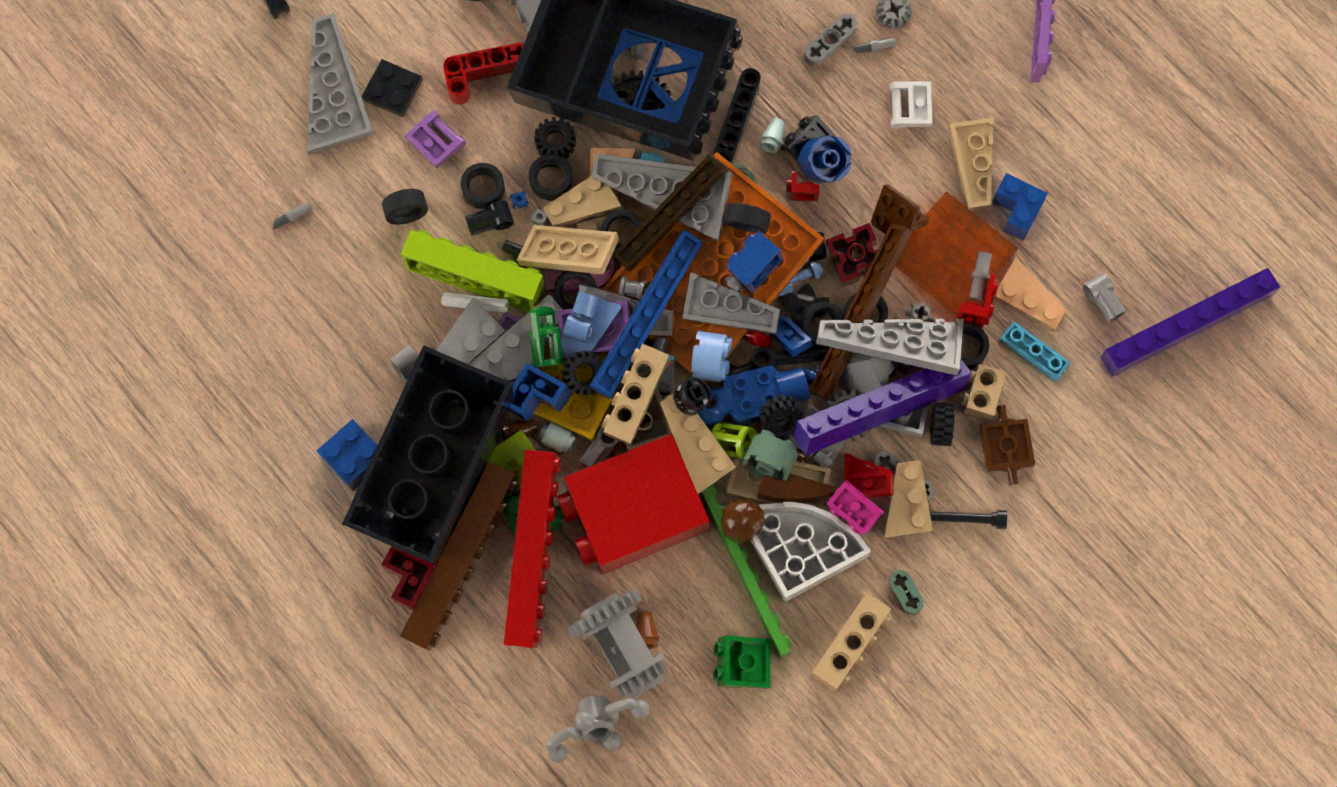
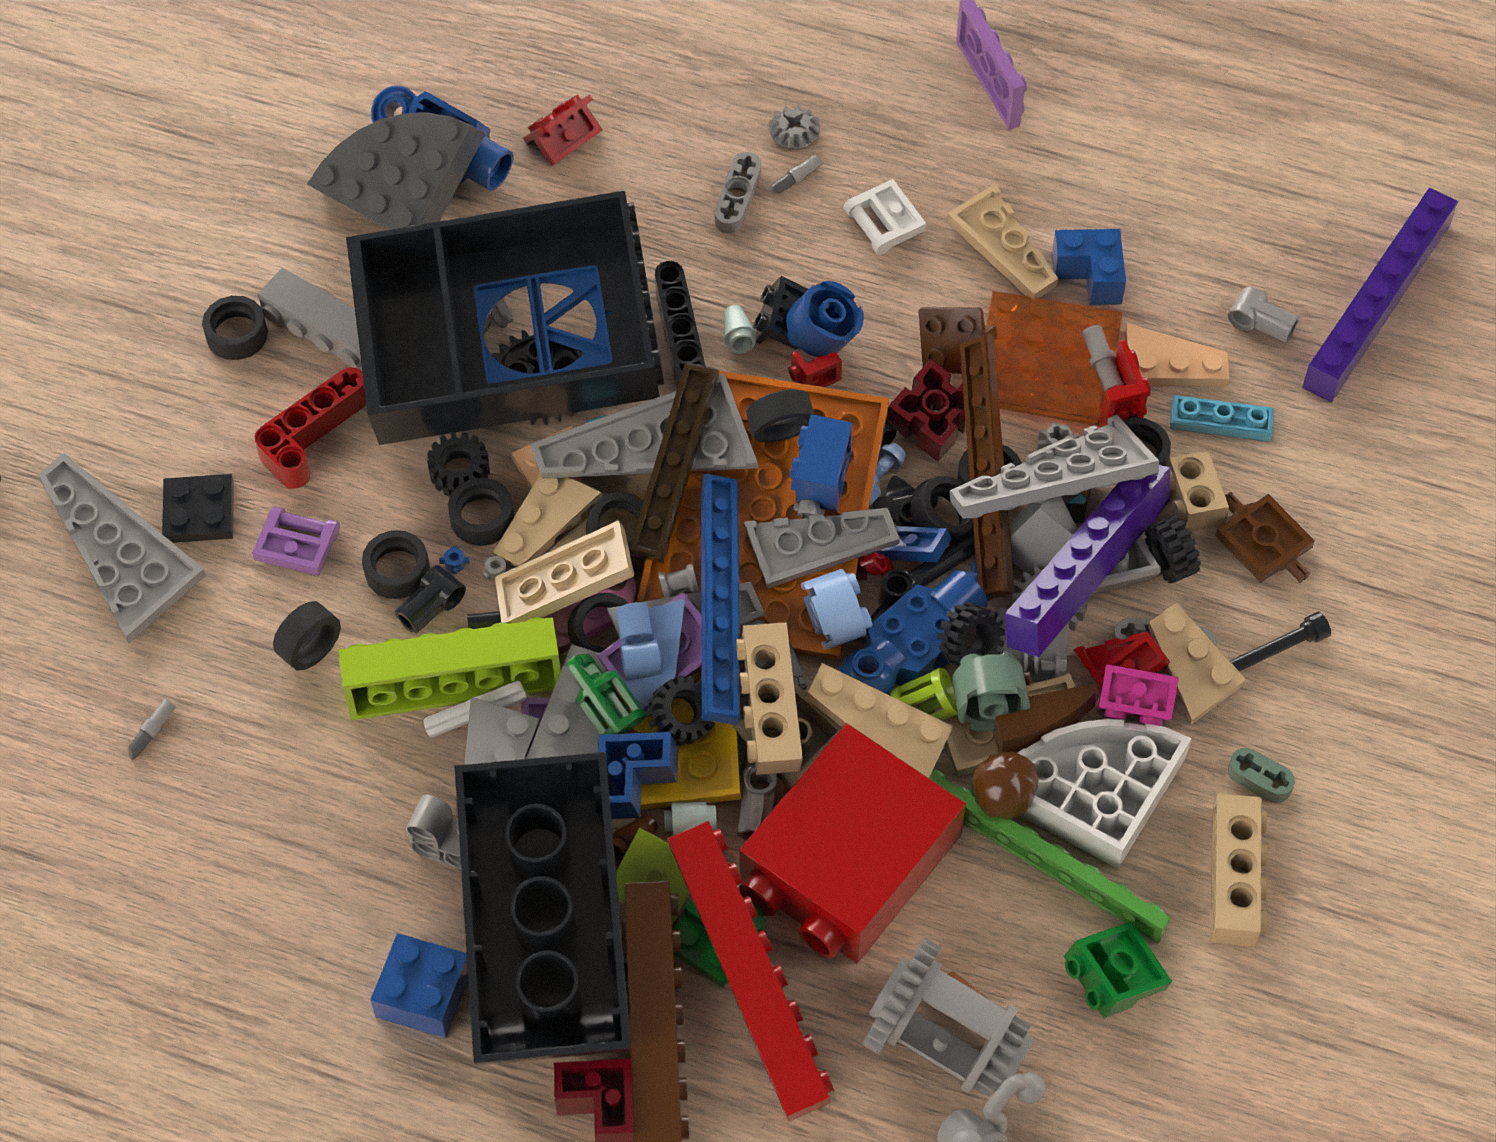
camera: 30 degrees left, 15 degrees down
black wheel [673,377,712,416] -> none

